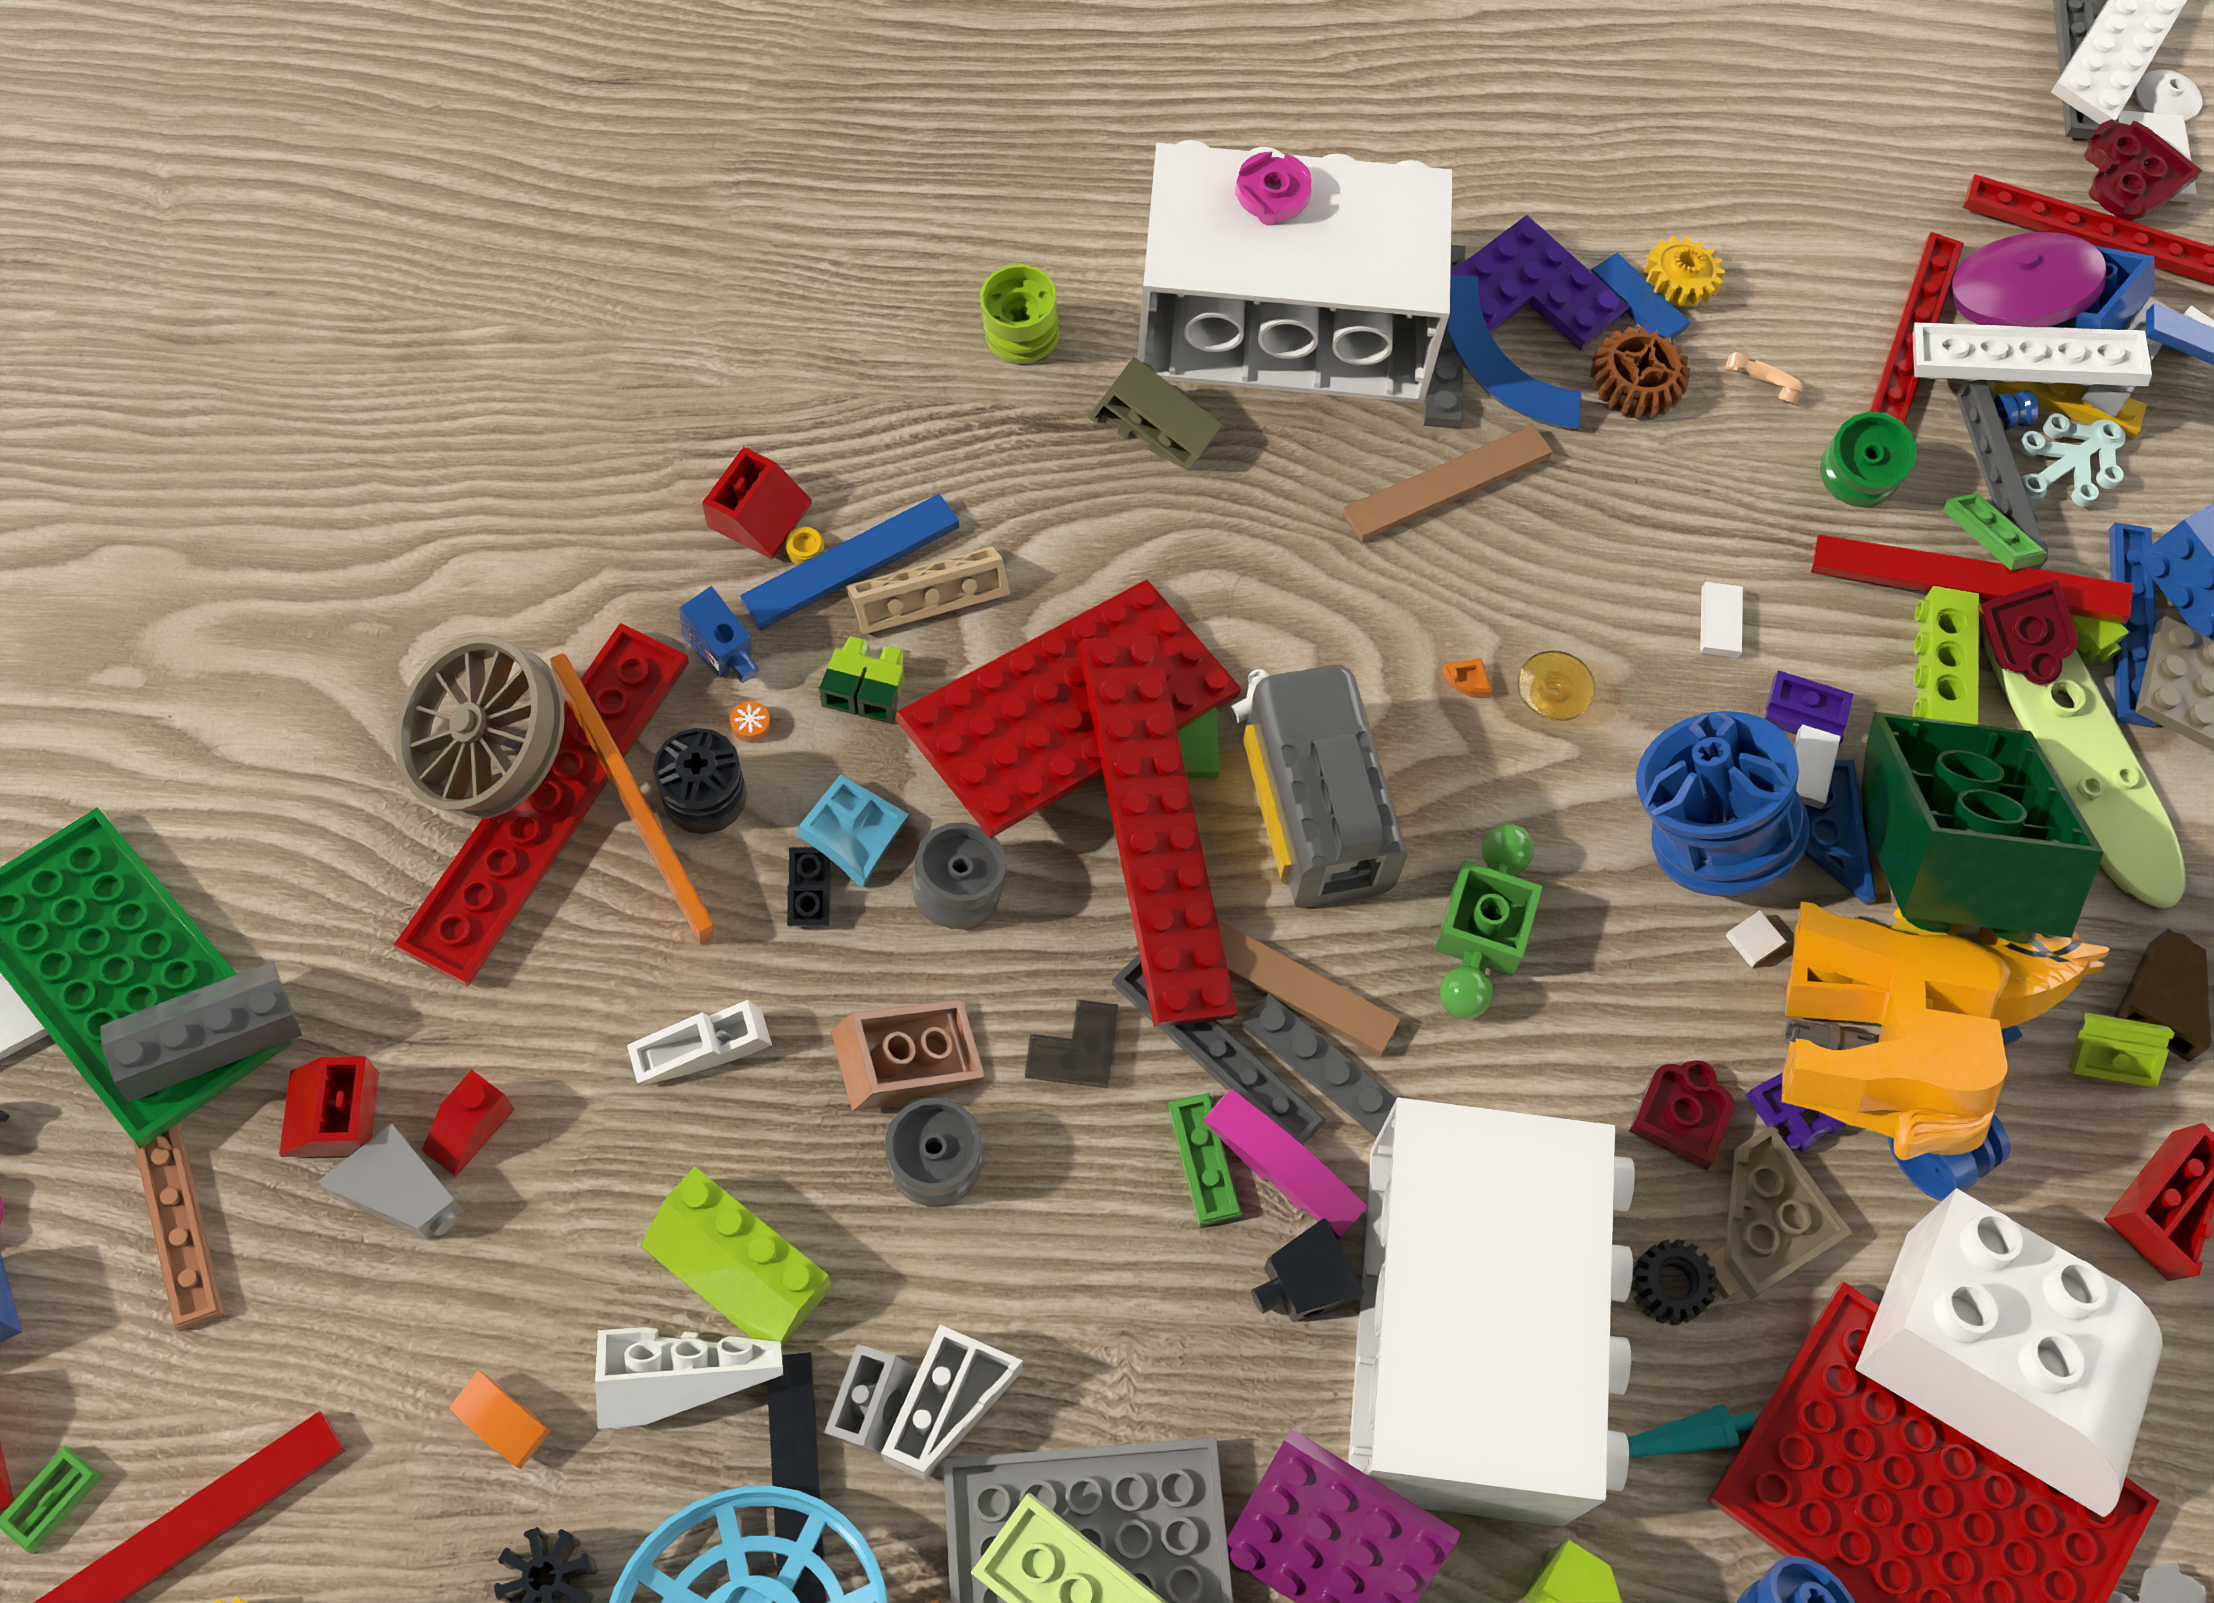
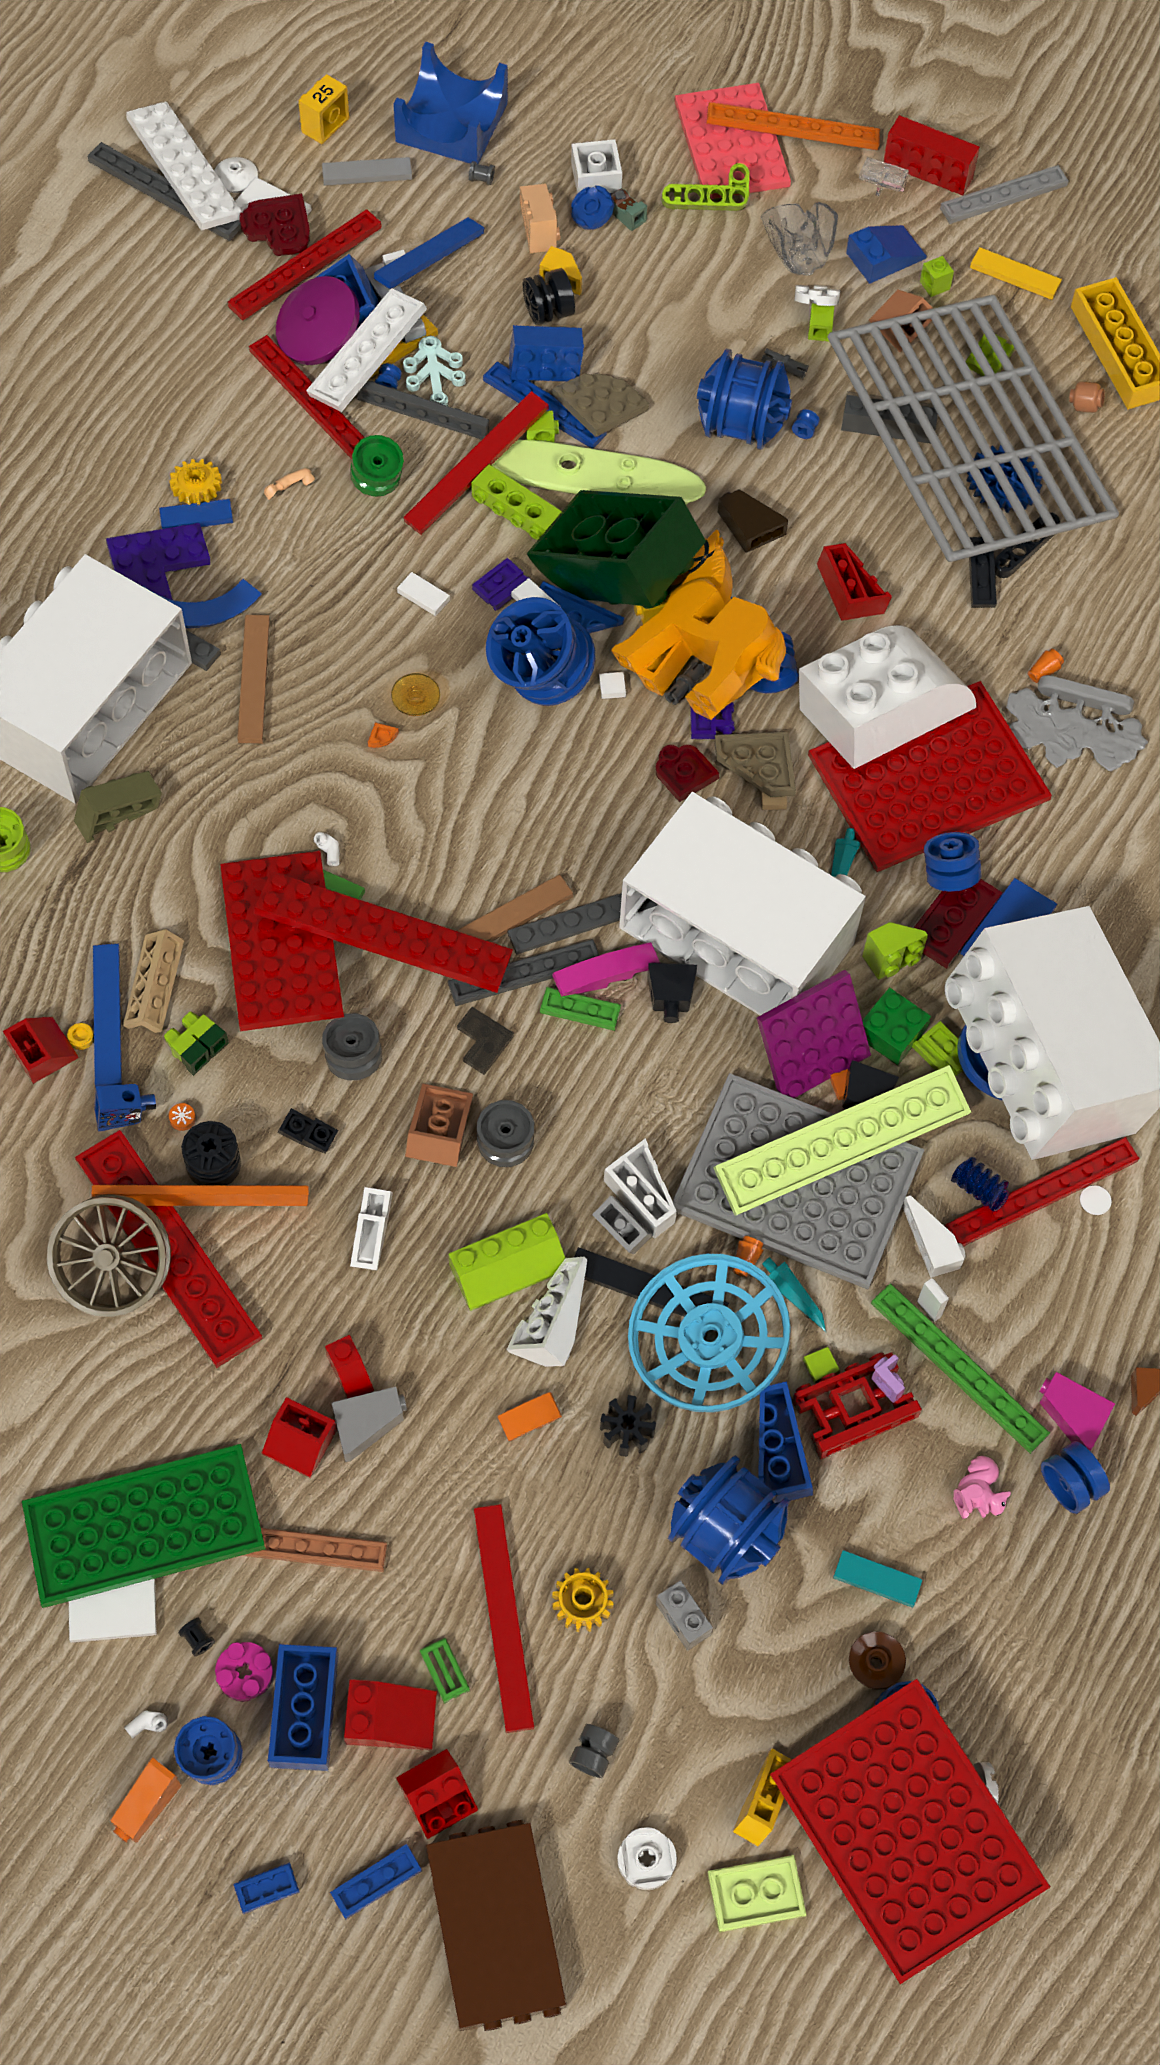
camera: 60 degrees left, 0 degrees up
dark grey slope [100,961,302,1103] -> none
medium azure plate [796,774,909,888] -> none
dark pink plate [1235,152,1312,225] -> none
dark grey piece [1243,665,1408,908] -> none
bright green brick [1434,824,1543,1019] -> none
dark orange gear [1590,326,1691,420] -> none
black tyre [1631,1239,1718,1325] -> none
bright green tile [1943,493,2047,571] -> none
dark red plate [1978,579,2078,685] -> none
lime plate [2069,1012,2174,1088] -> none

